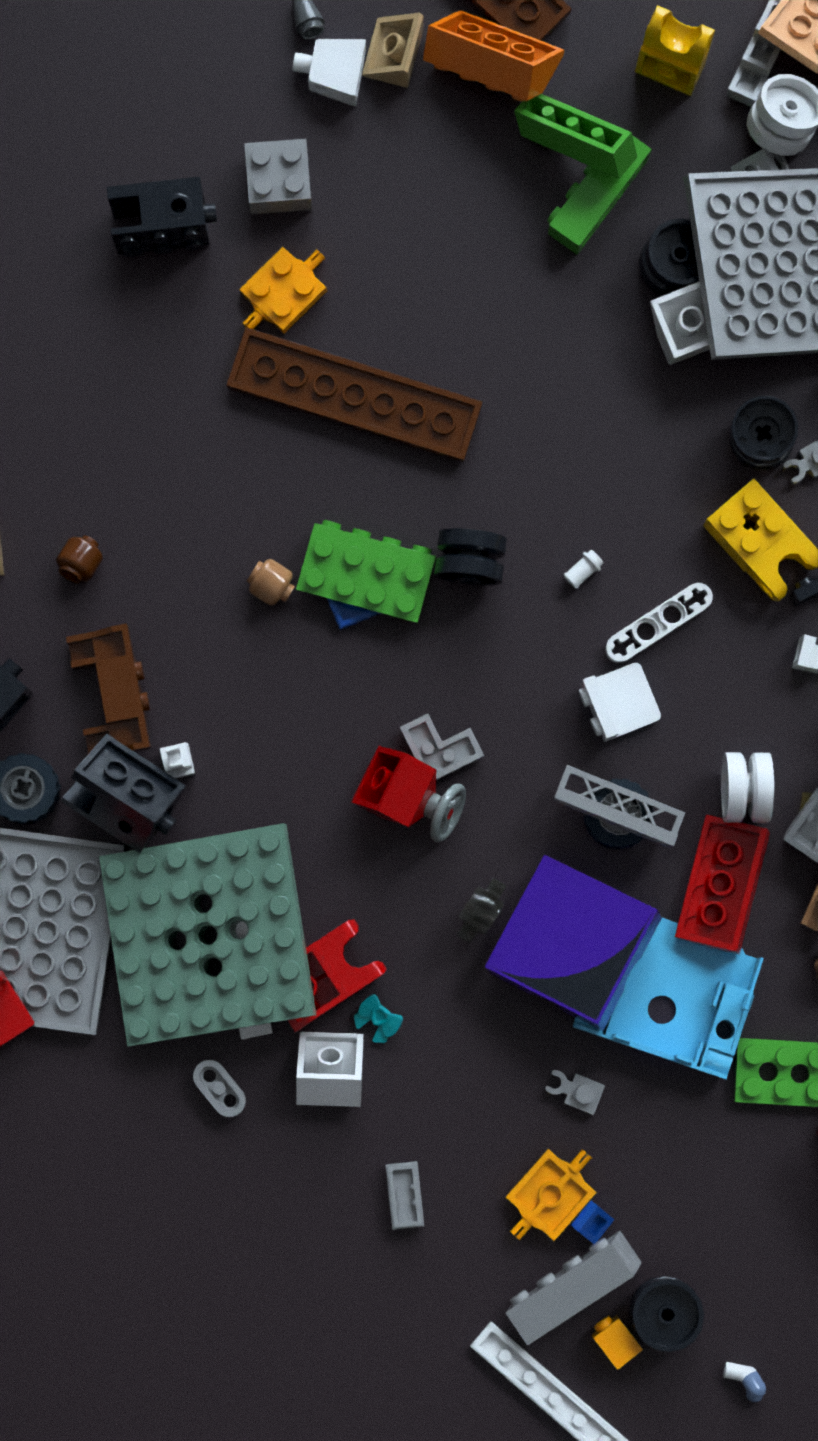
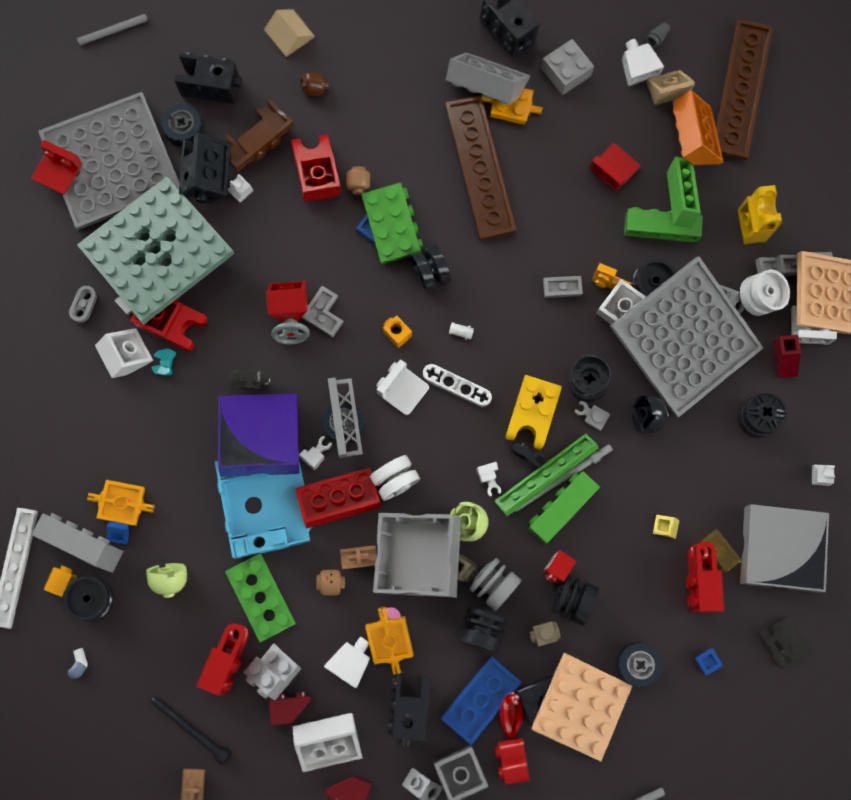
camera: 55 degrees right, 5 degrees down
light grey plate [386,1161,424,1230] -> none
light grey plate [545,1070,605,1115] -> none
none -> yellowish green cylinder [146,563,187,598]
none -> red brick [291,134,340,202]
none -> white piece [299,436,332,470]
none -> light orange brick [383,316,412,348]
none -> light grey slope [446,53,530,105]
none -> light grey plate [543,276,583,298]
none -> red bracket [589,143,640,192]
none -> light orange plate [591,263,632,290]

